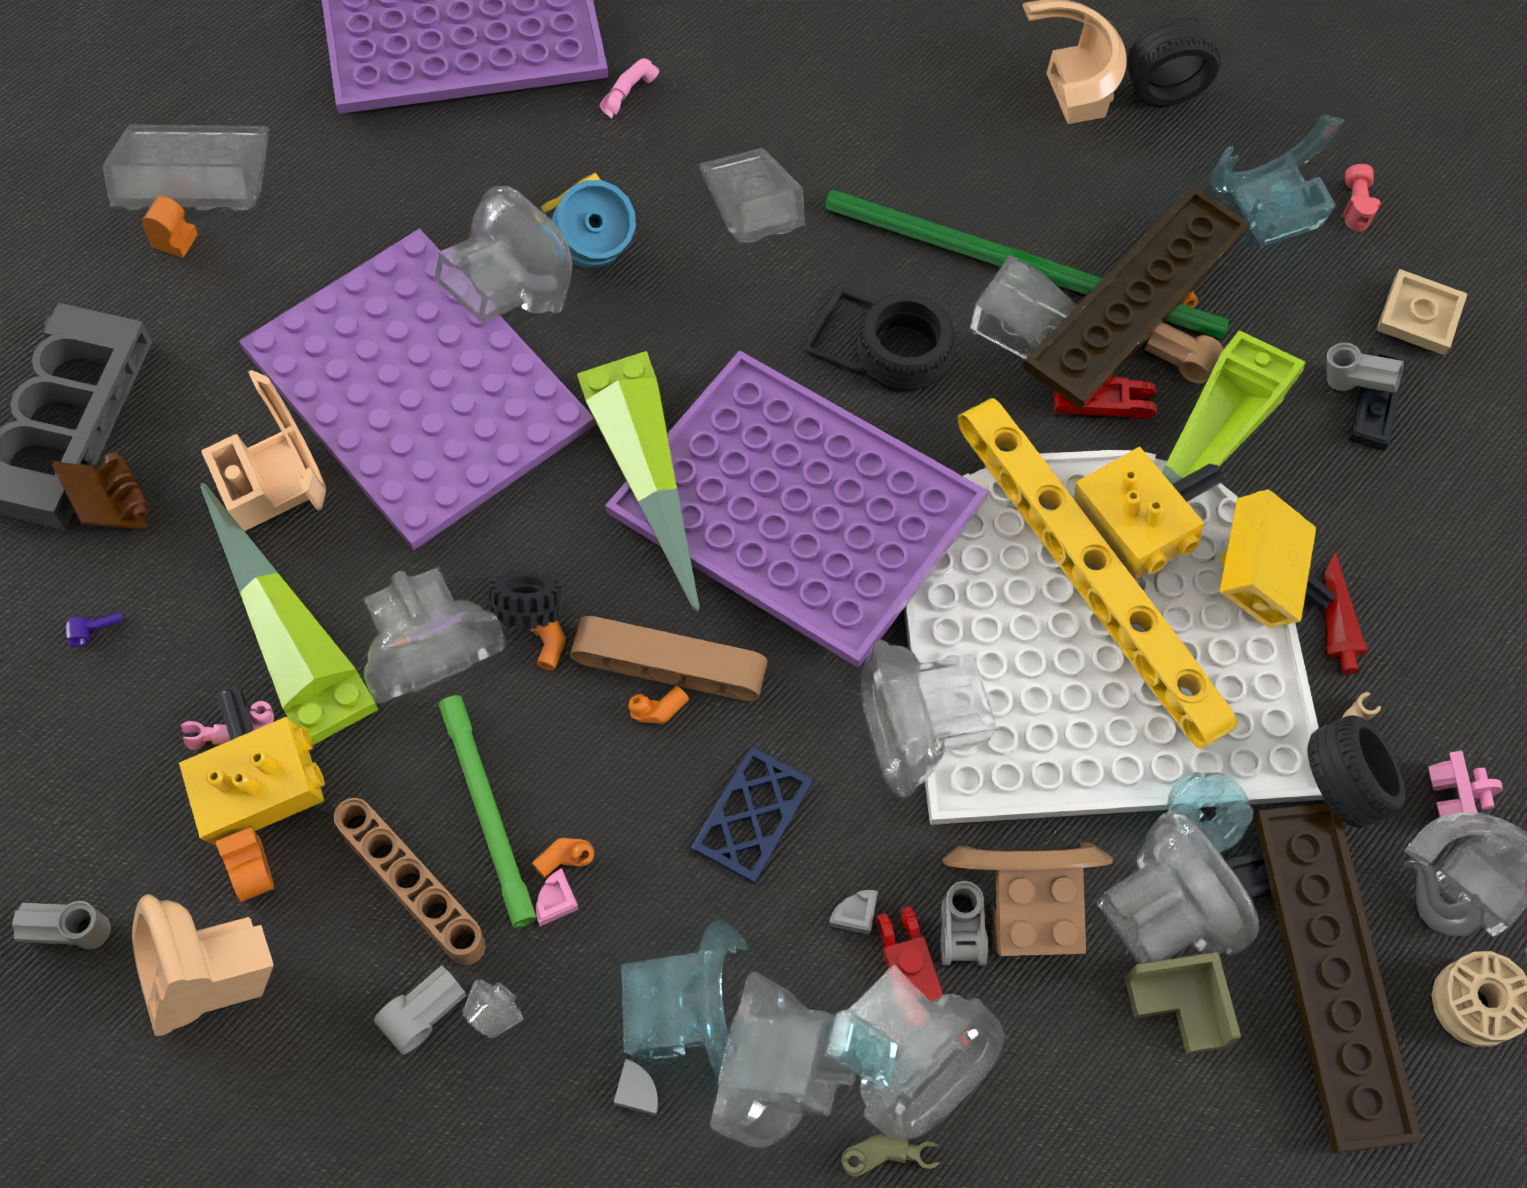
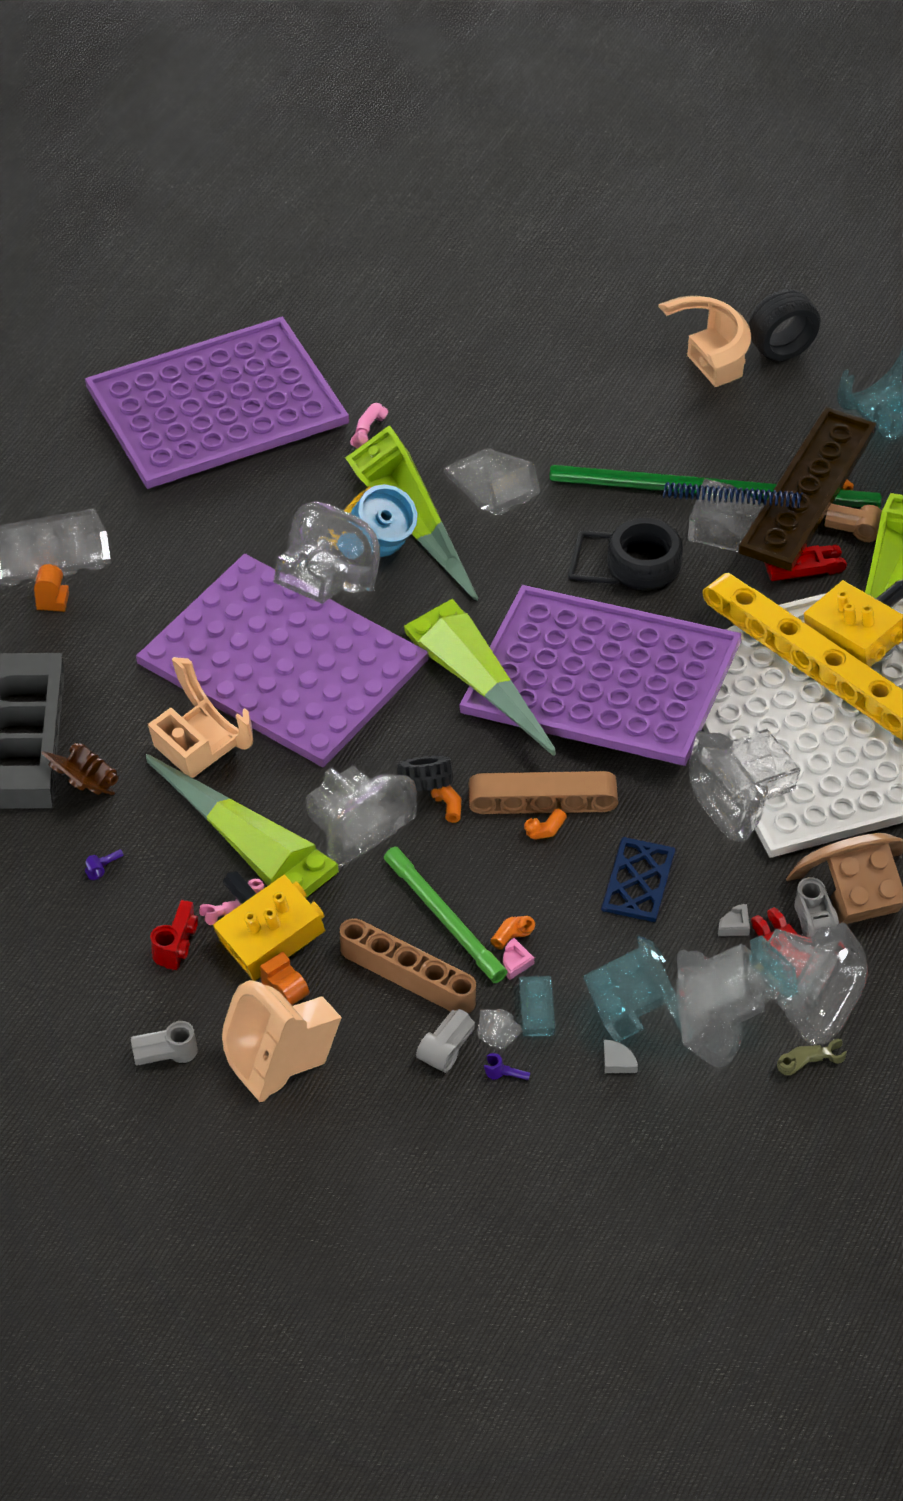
camera: 10 degrees left, 15 degrees down
none -> red plate [150,900,198,970]
none -> lime plate [346,425,478,601]
none -> dark purple hand [484,1053,530,1081]
none -> clear light blue plate [519,976,555,1037]
none -> dark blue piece [663,482,804,508]

